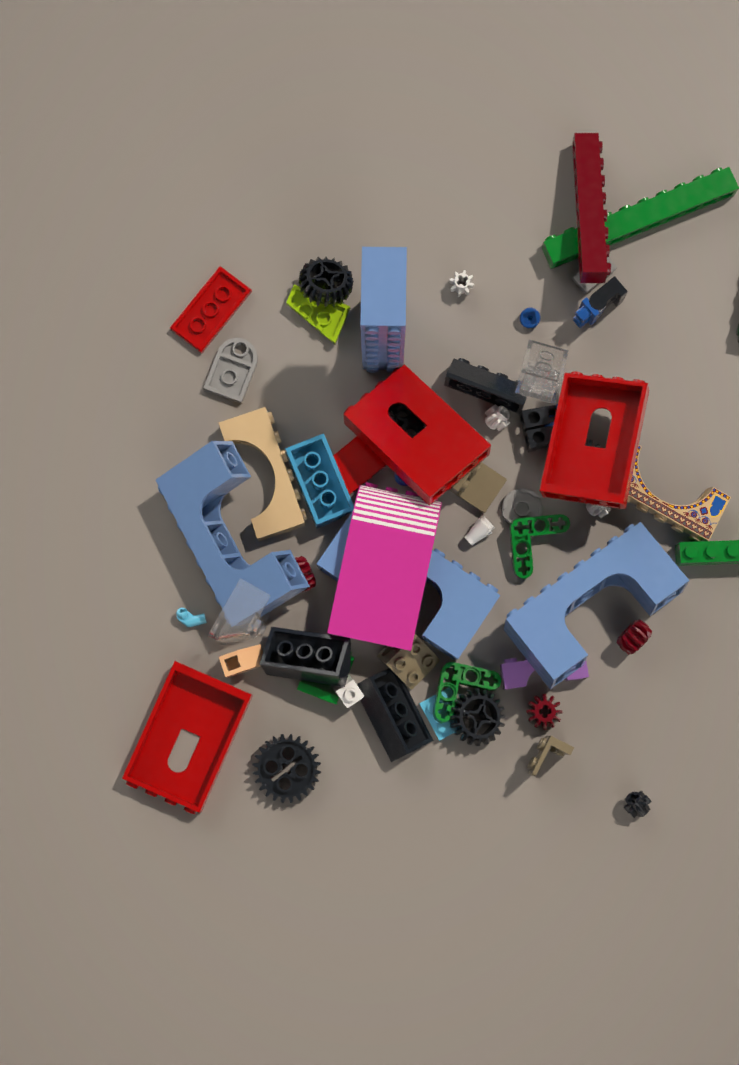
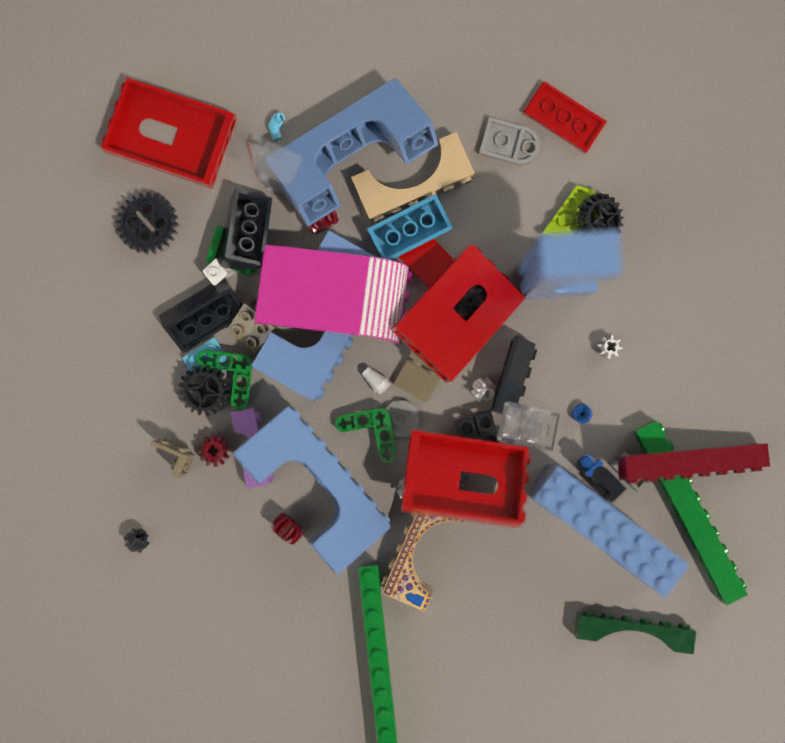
camera: 85 degrees right, 5 degrees up
light nougat slope [219,644,263,678] -> none
none -> medium blue arch [527,464,689,598]

